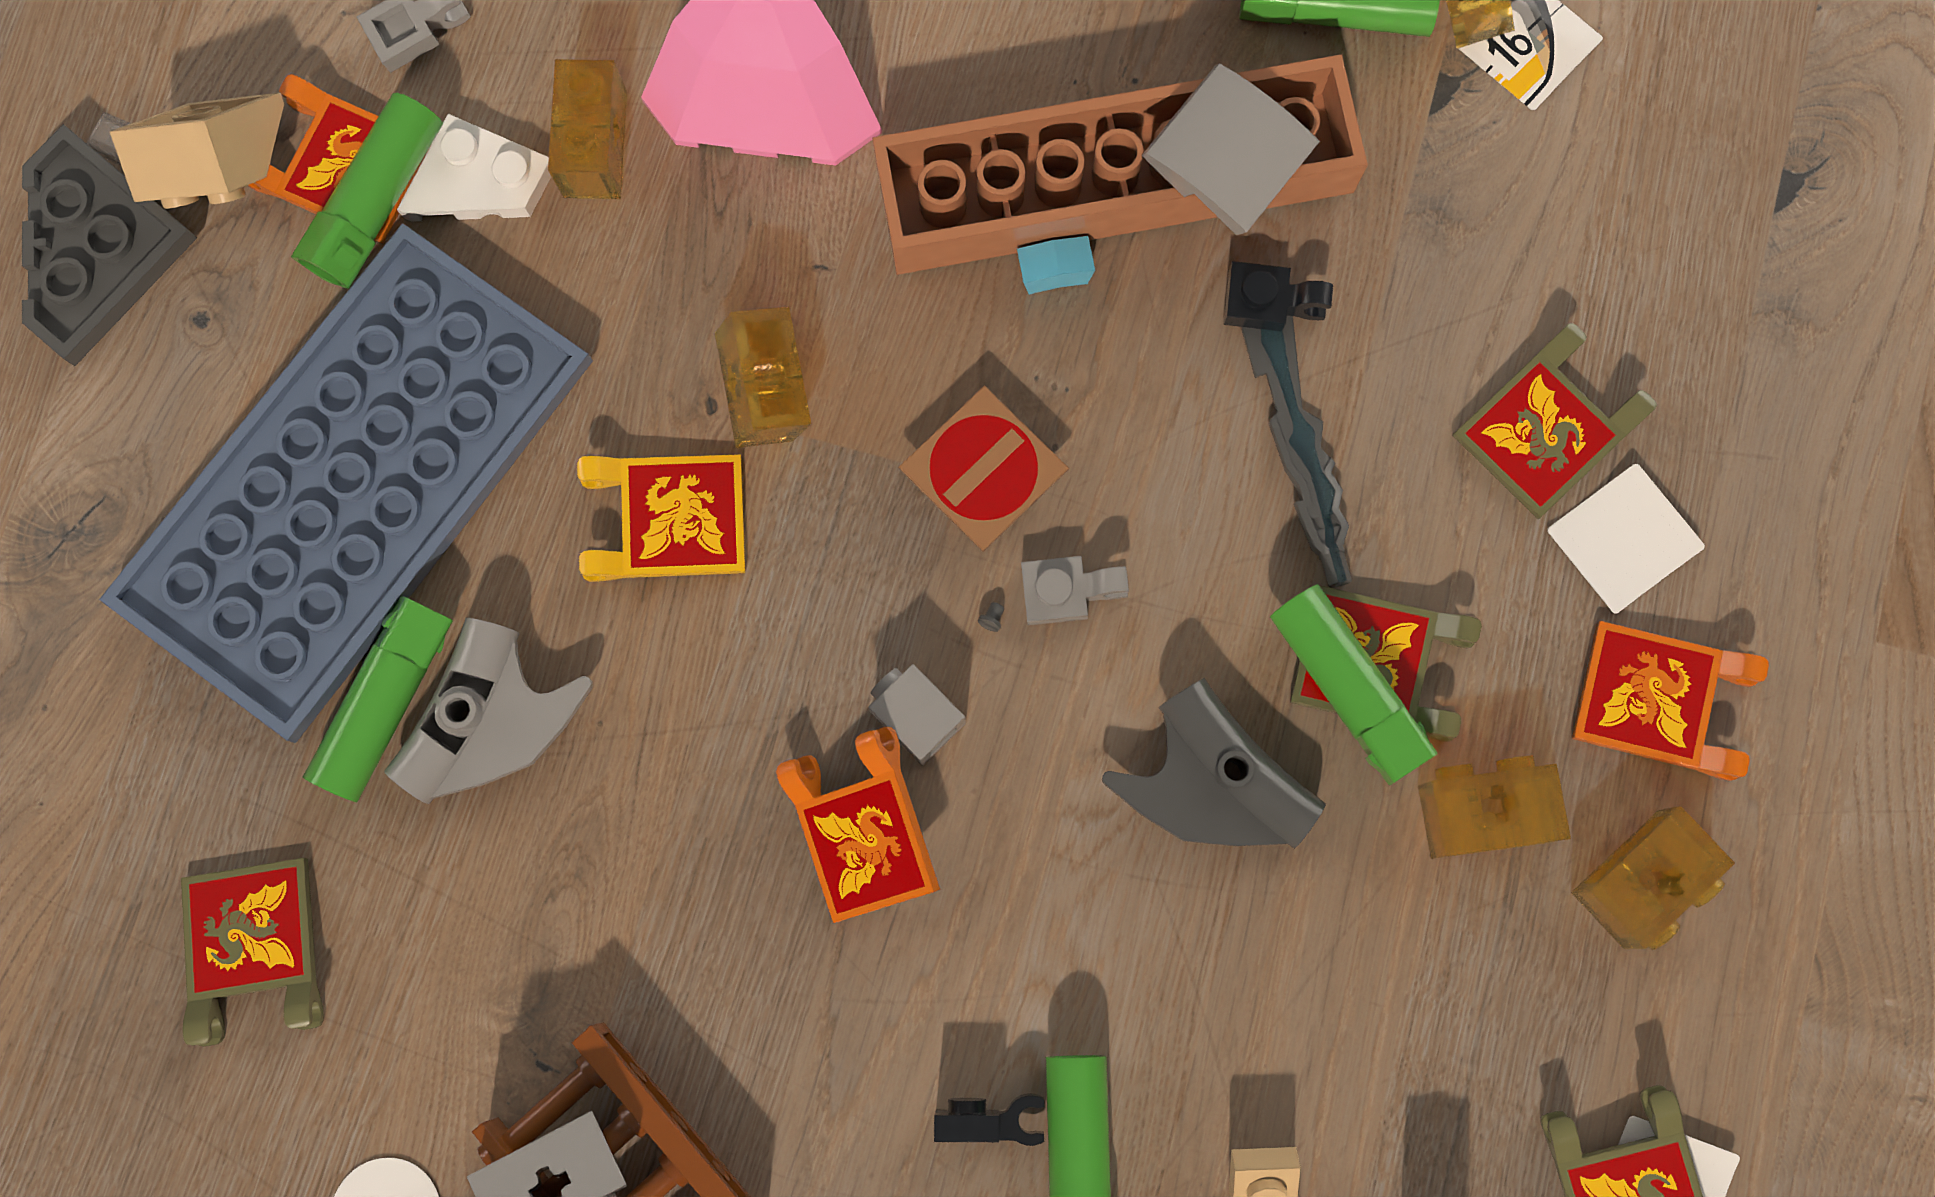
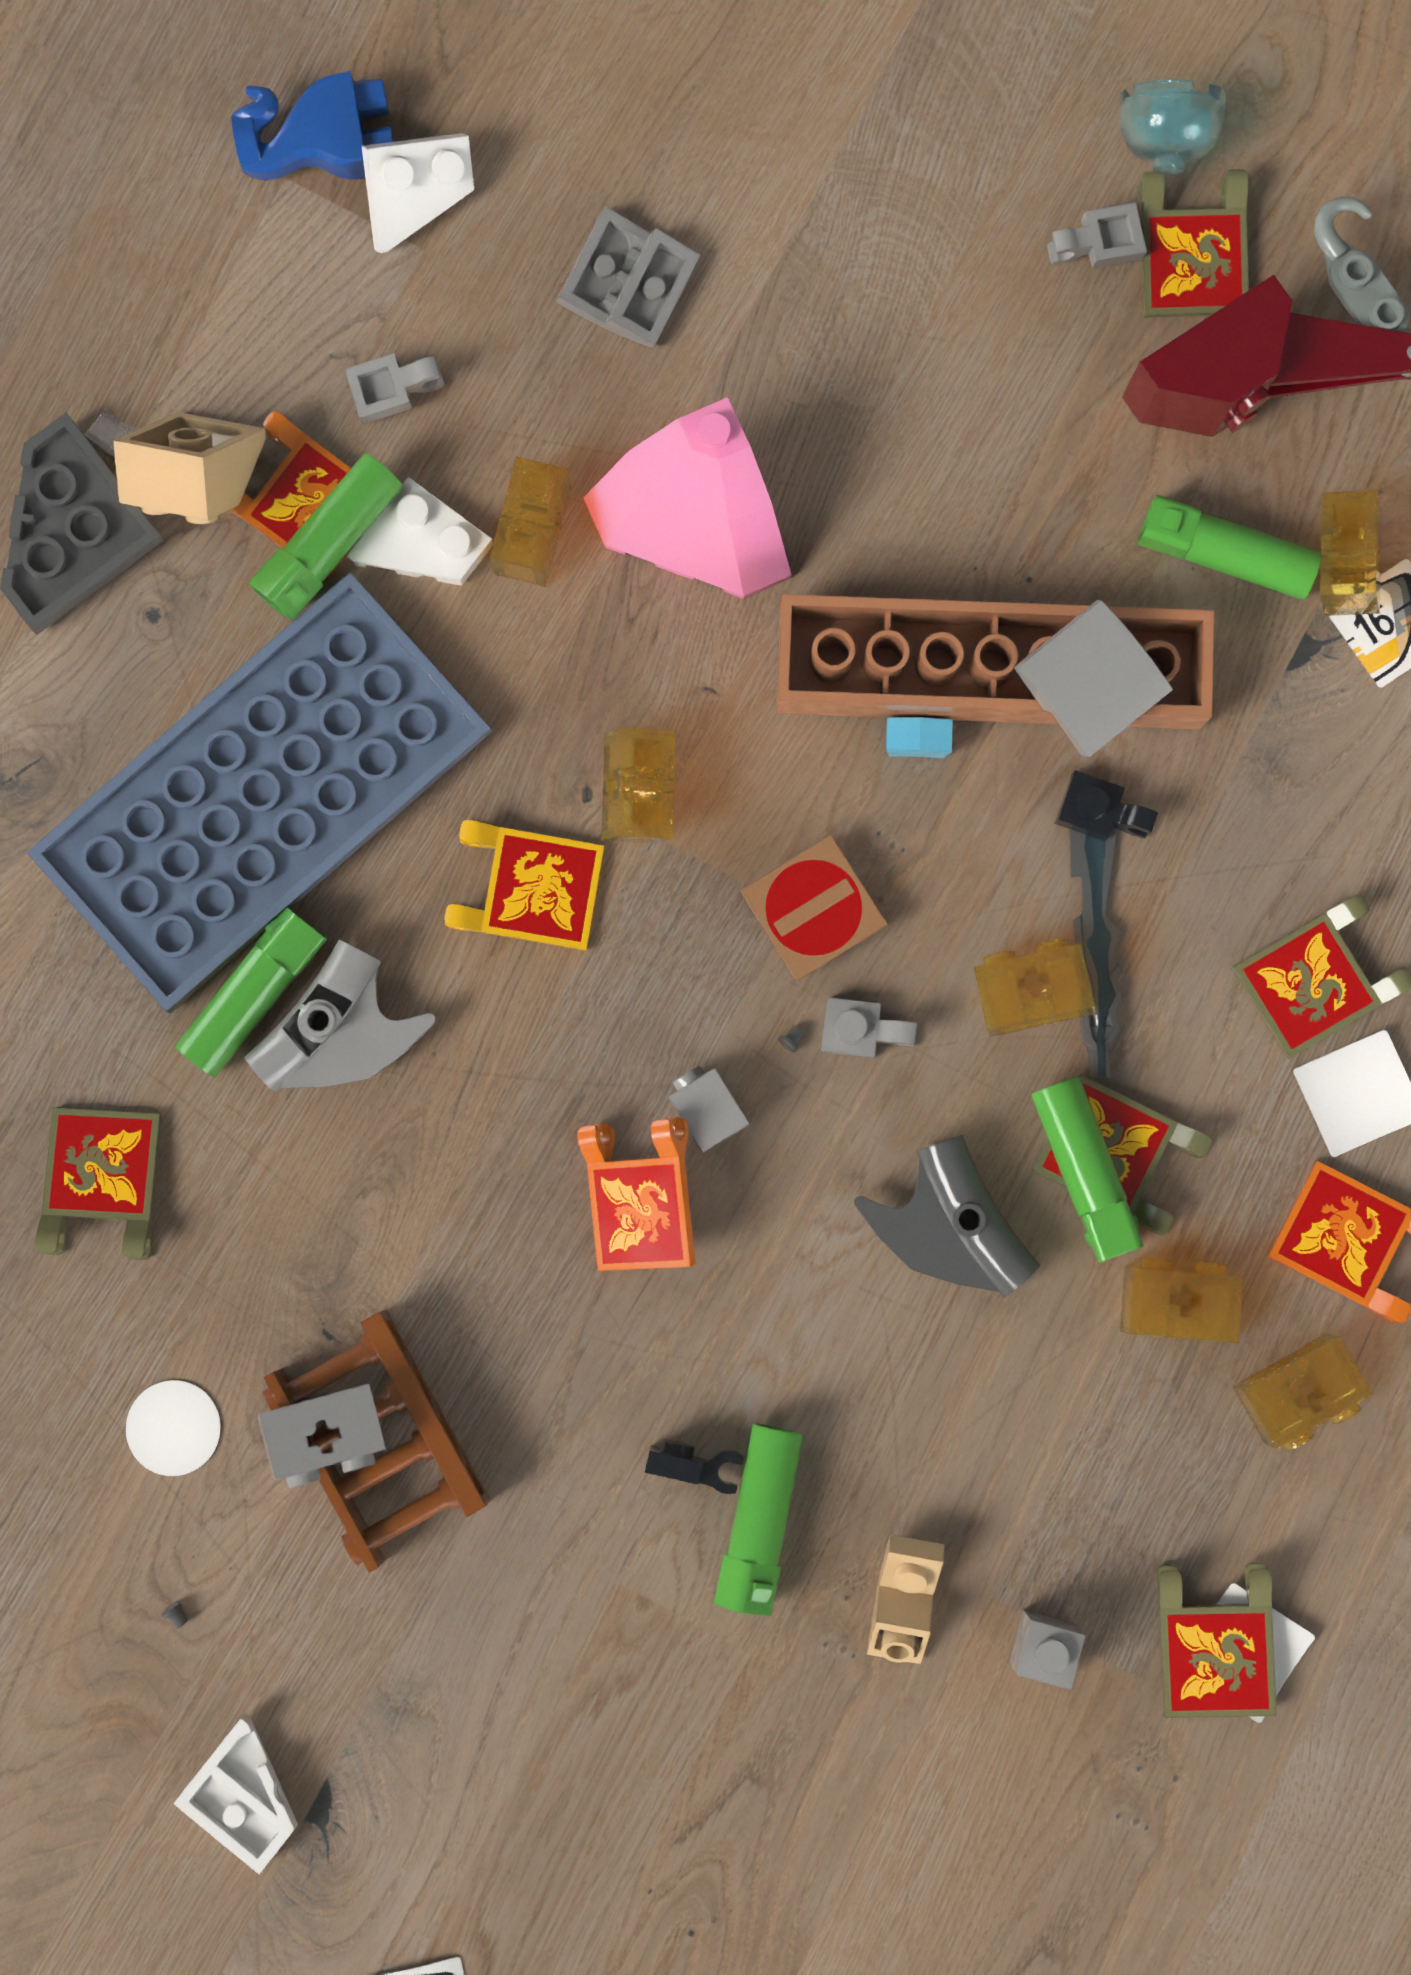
camera: 10 degrees right, 5 degrees up
none -> clear yellow brick [974,939,1095,1037]

